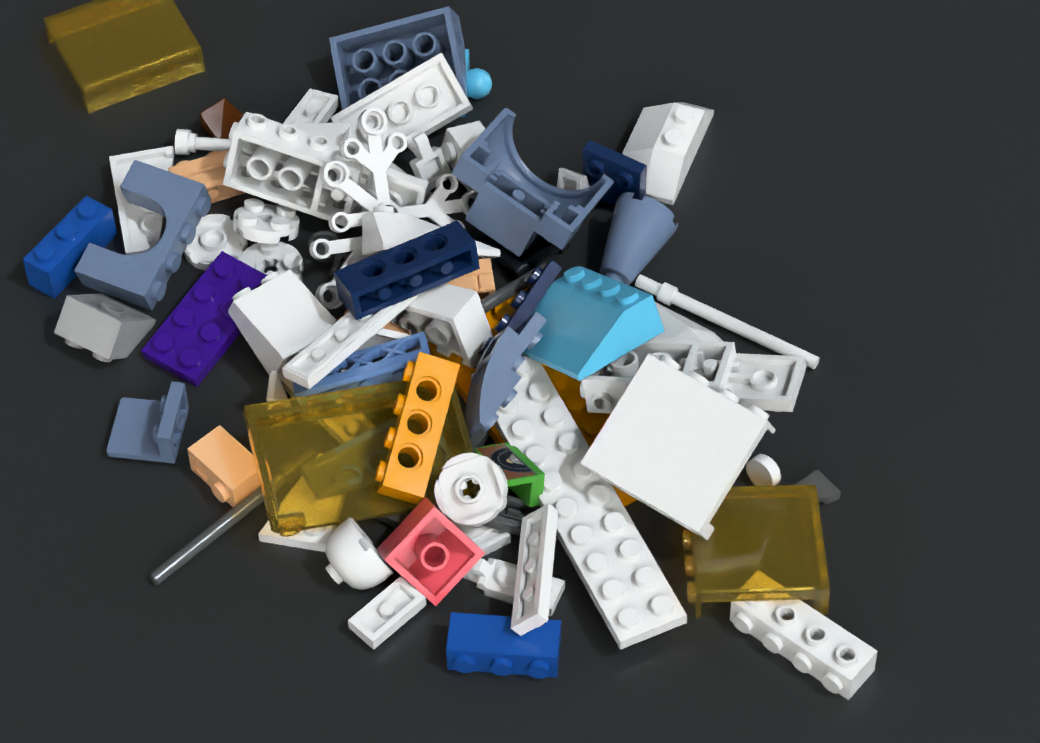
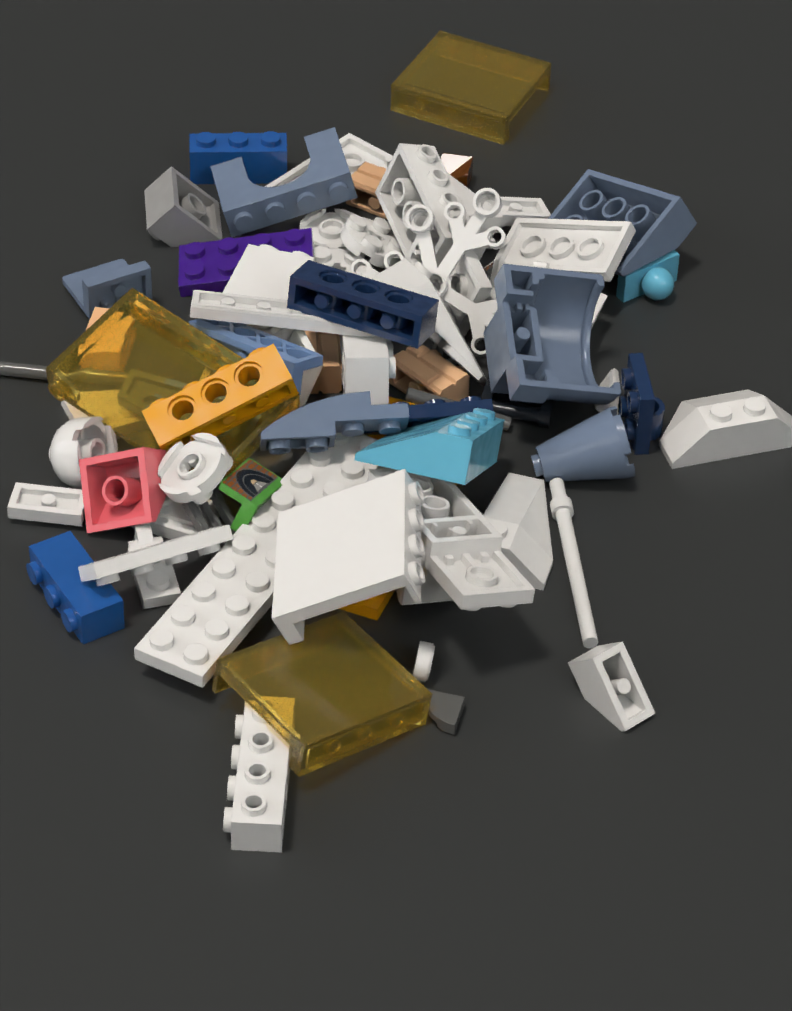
camera: 50 degrees right, 10 degrees down
none -> white slope [568,641,656,732]

